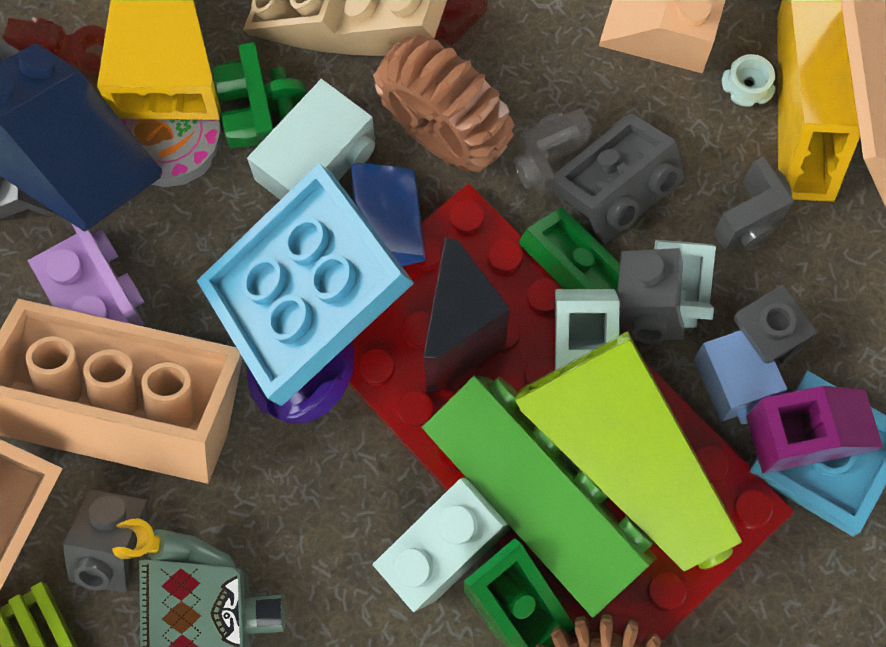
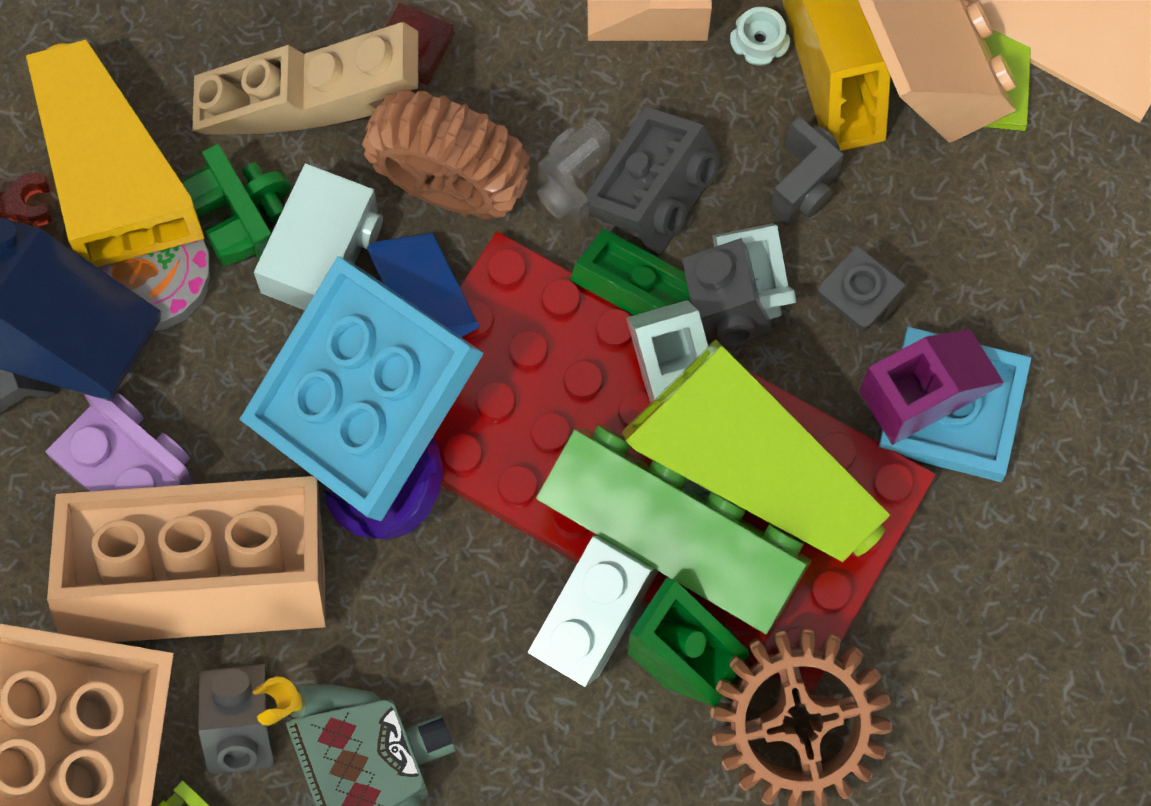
camera: 20 degrees left, 0 degrees up
black slope [423,238,510,392] -> none
light blue brick [694,330,787,424] -> none

